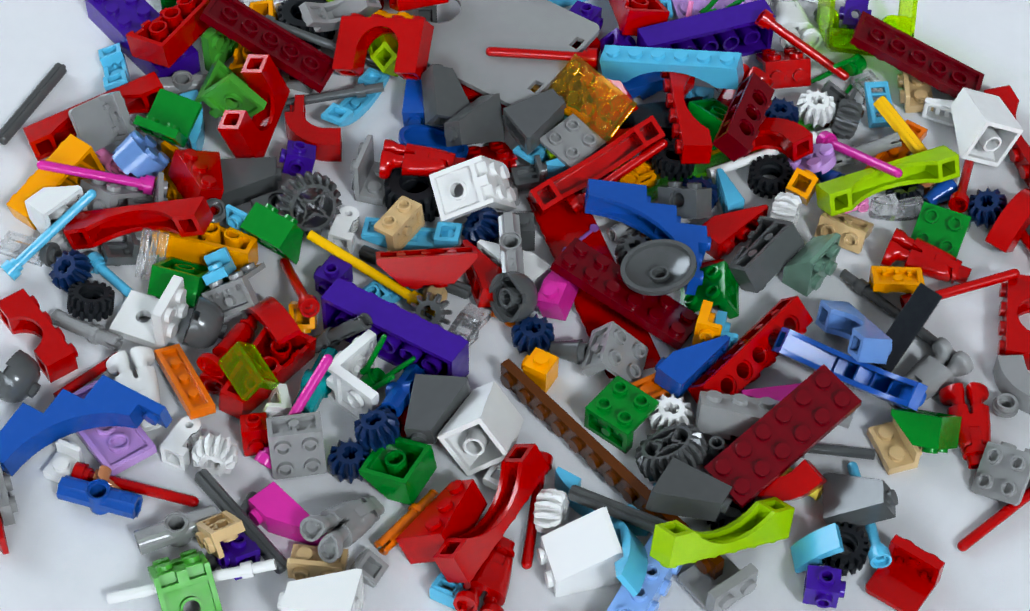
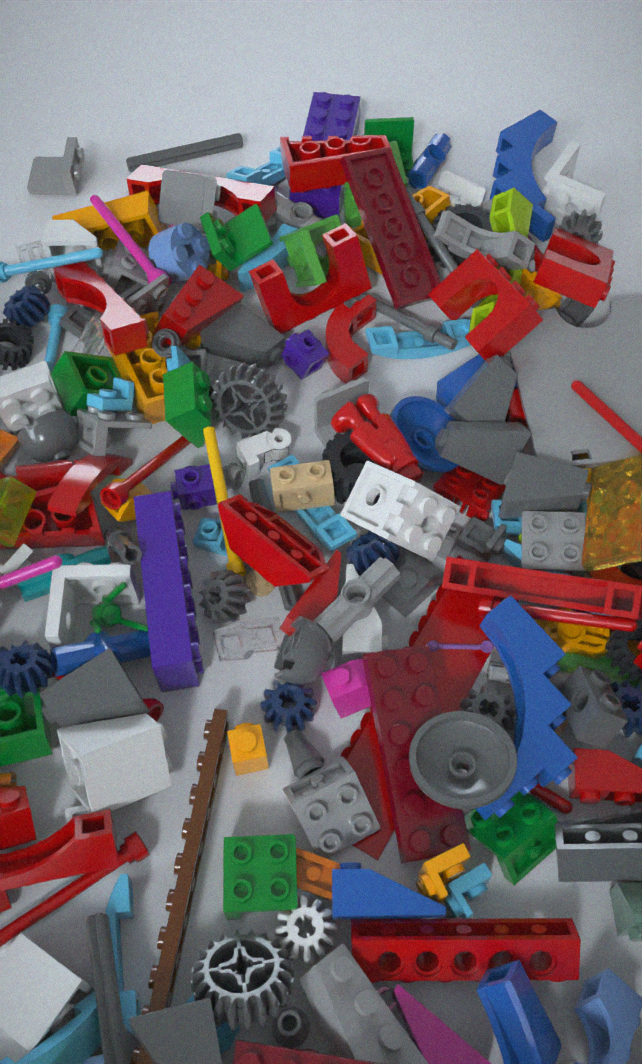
camera: 50 degrees right, 10 degrees up
white gear [533,488,570,534] -> none

